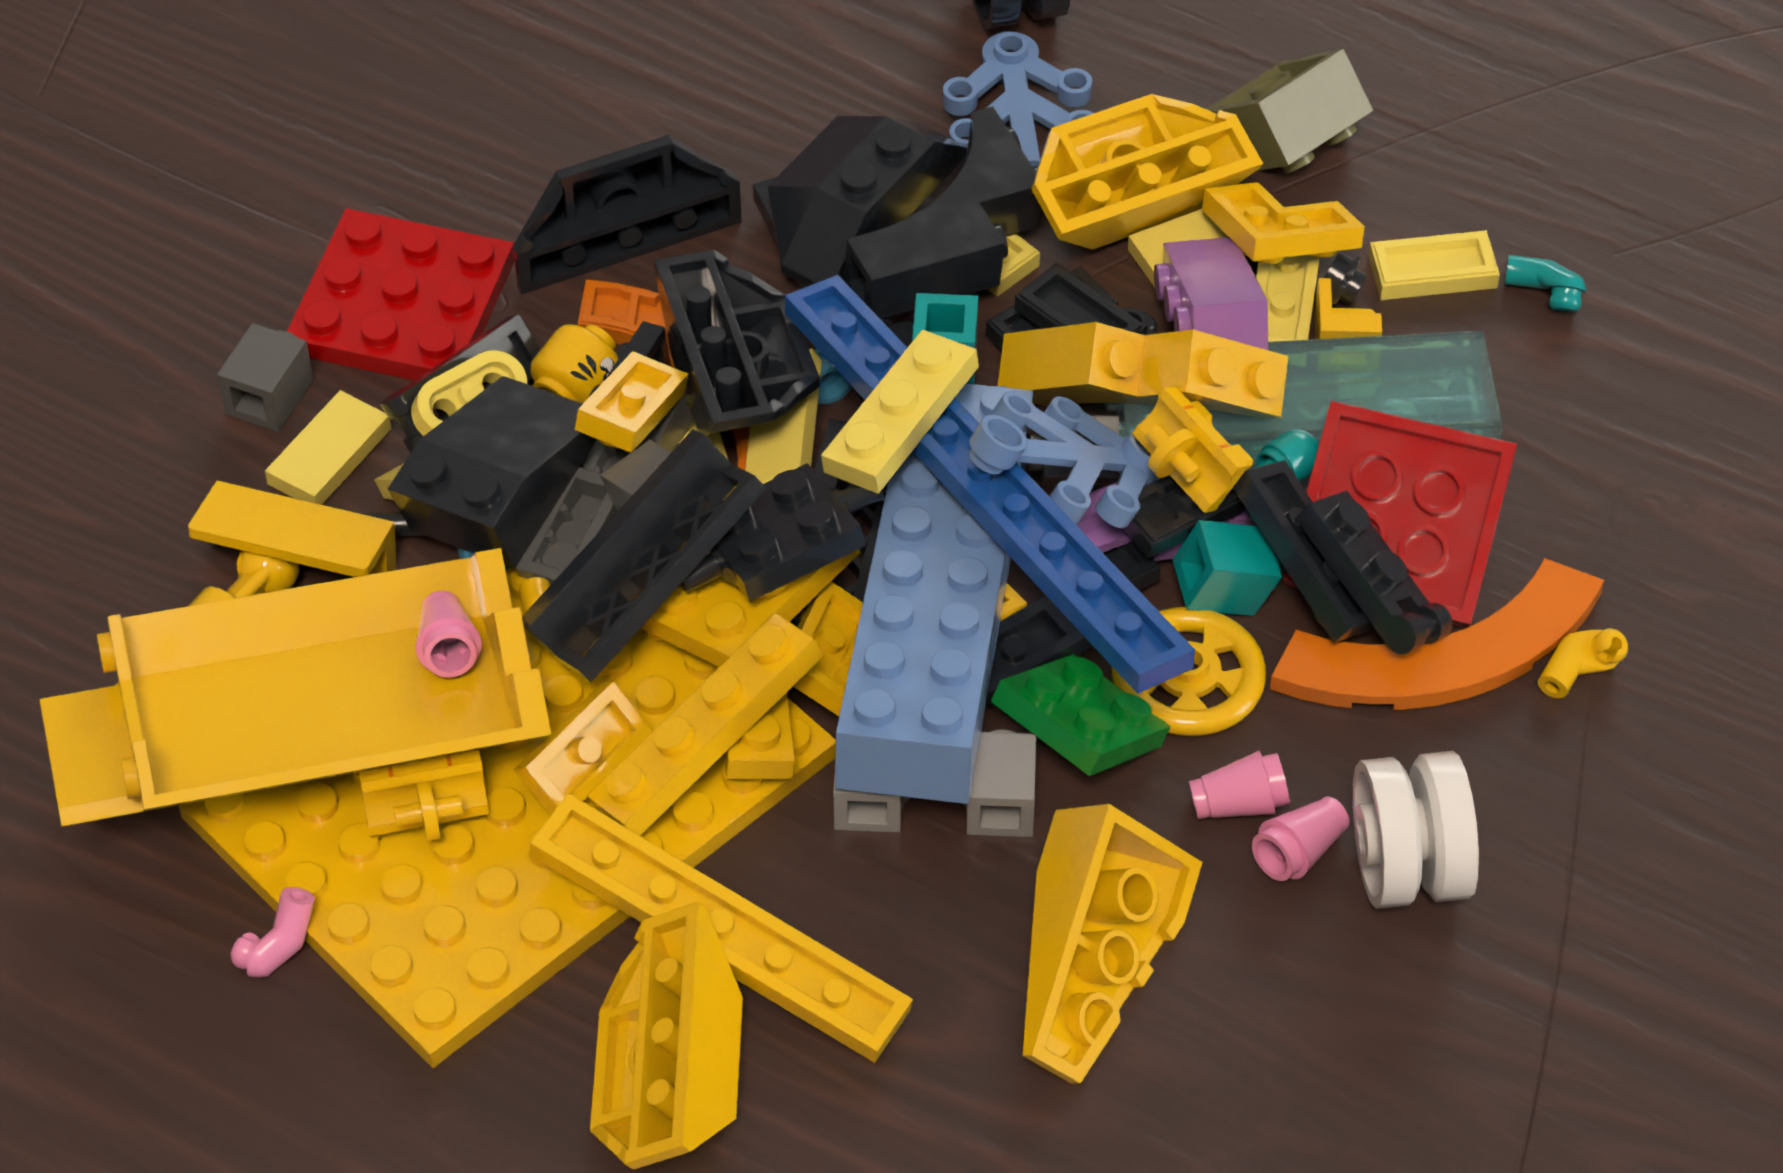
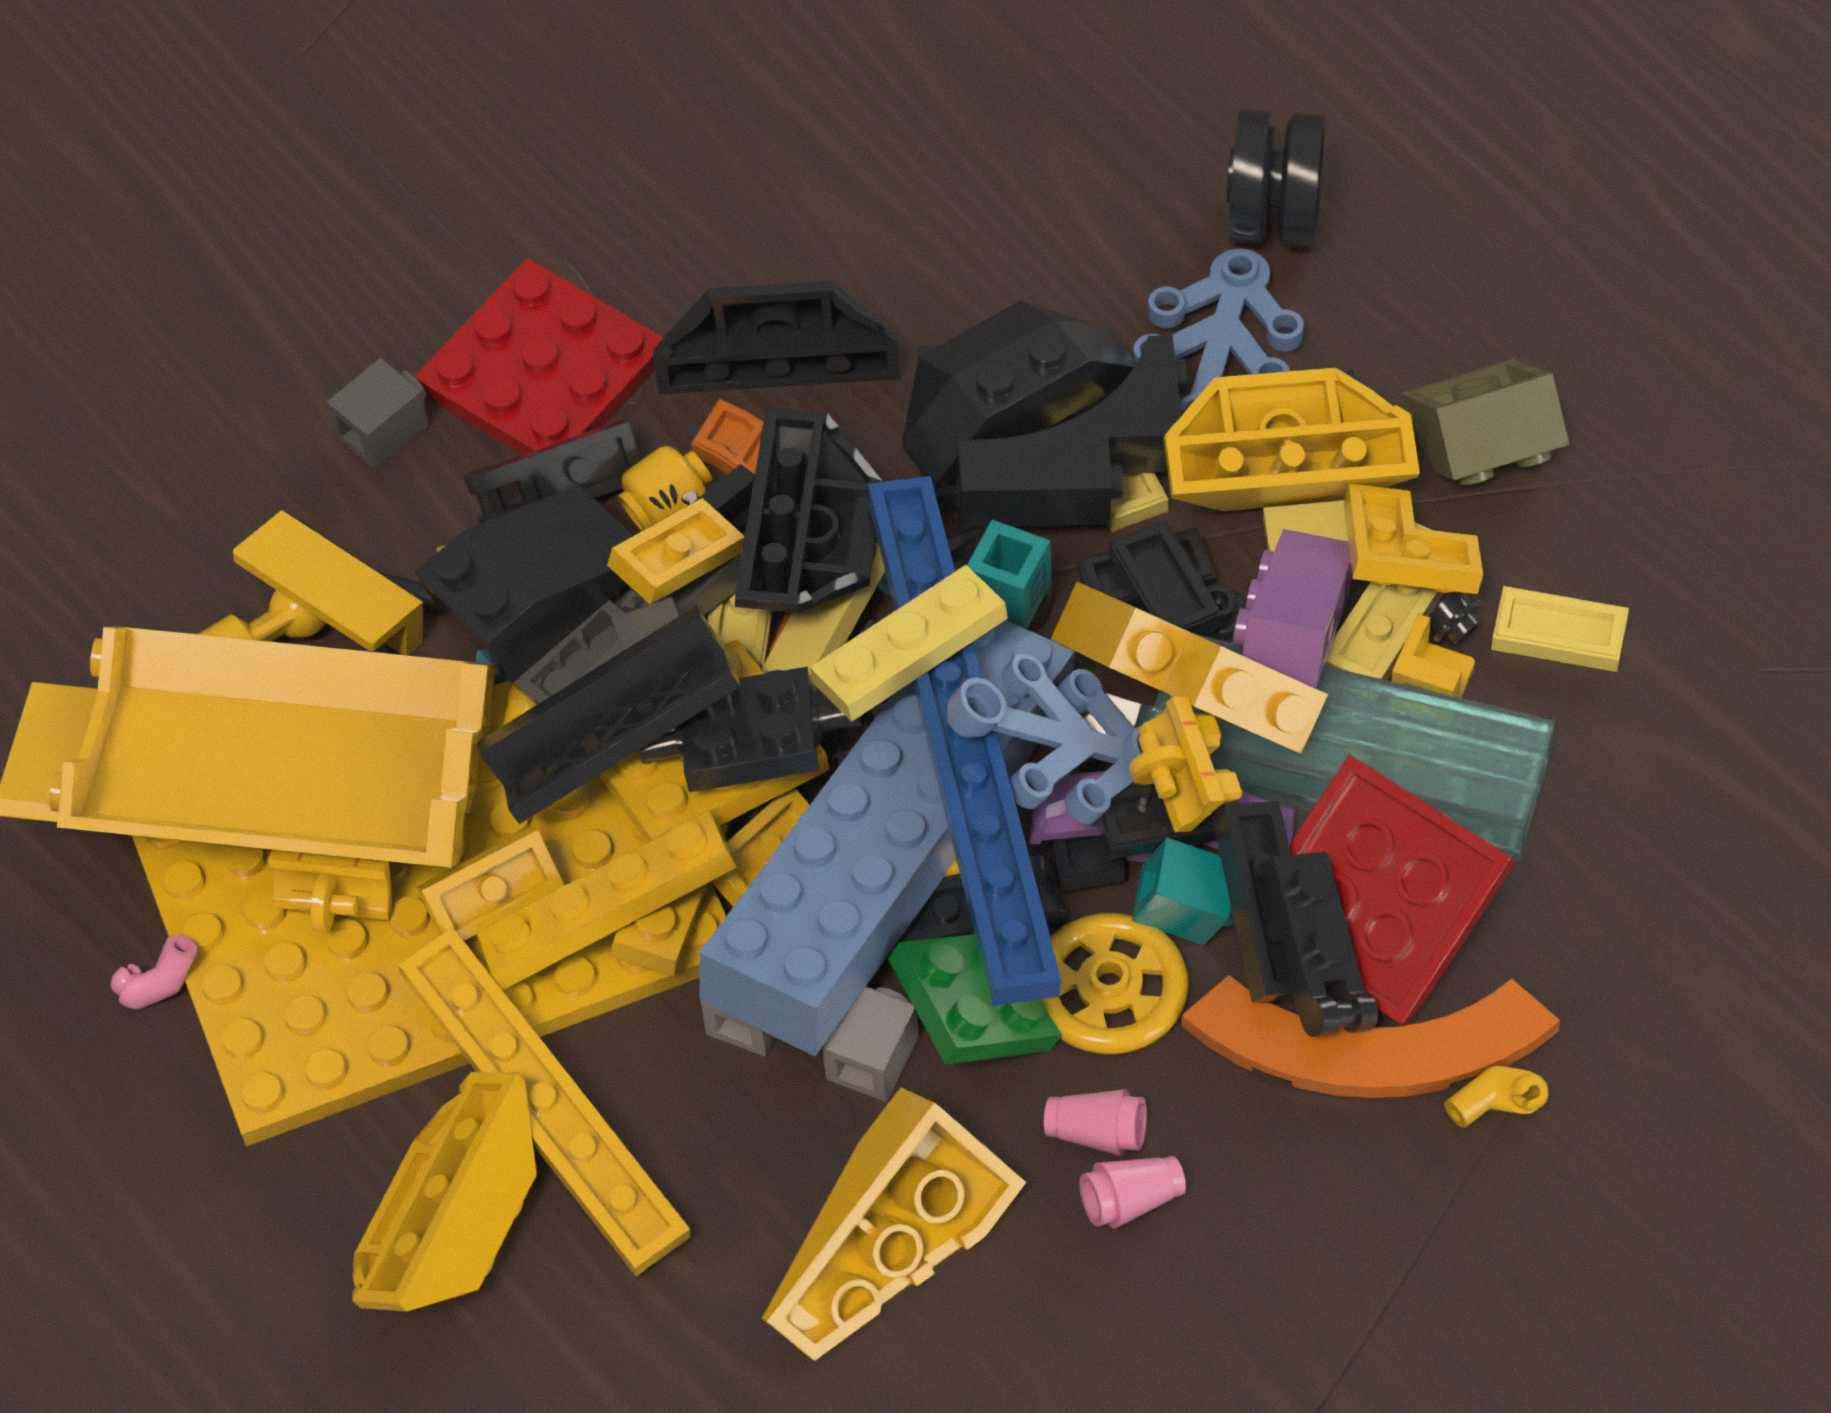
camera: 25 degrees right, 5 degrees up
light yellow tile [265,390,392,505] -> none
light yellow plate [411,350,527,436] -> none
bright pink cone [416,591,482,677] -> none
teal cylinder [1253,430,1319,482] -> none
white wheel [1352,751,1479,909] -> none
teal arm [1504,255,1586,312] -> none

